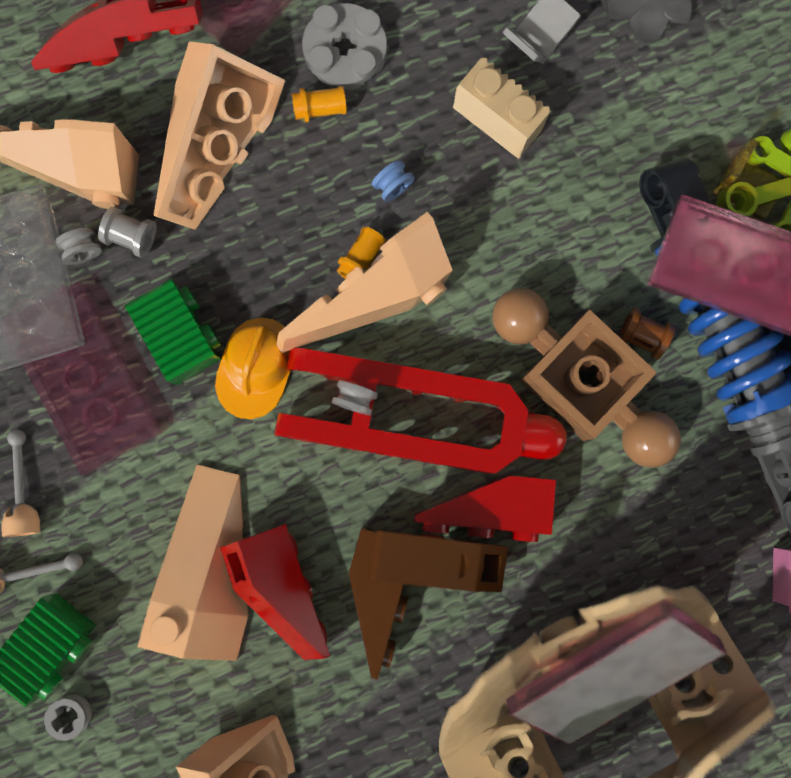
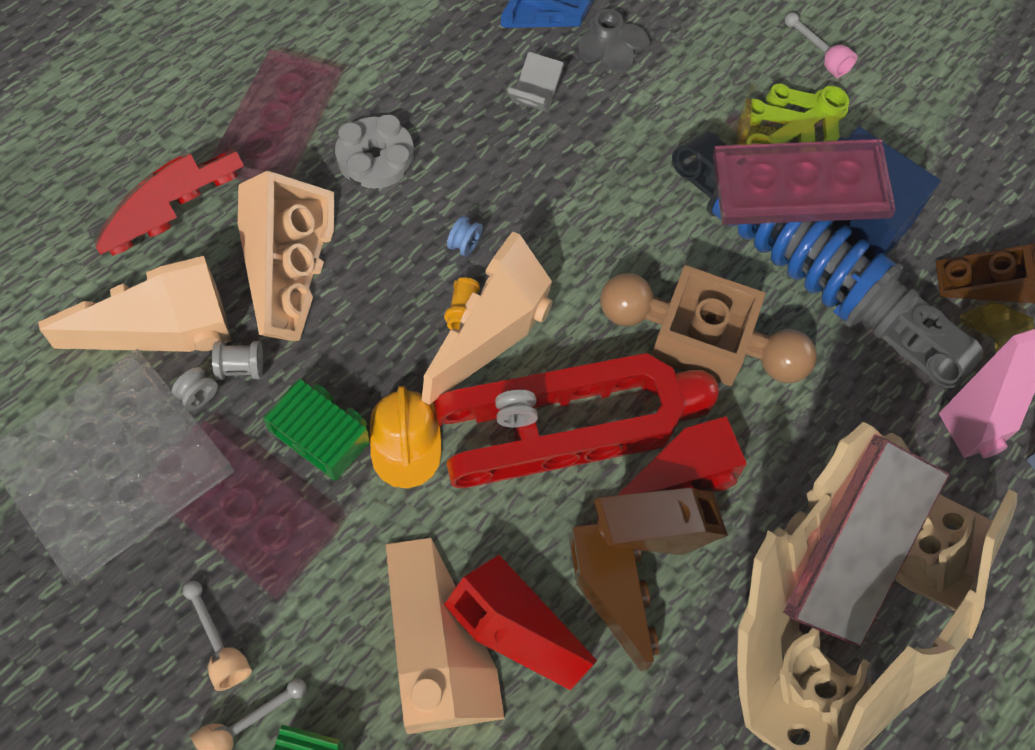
camera: 25 degrees left, 20 degrees down
light orange pin [292,86,347,123] -> none
tan brick [453,58,550,159] -> none
dark orange bush [618,307,676,360] -> none

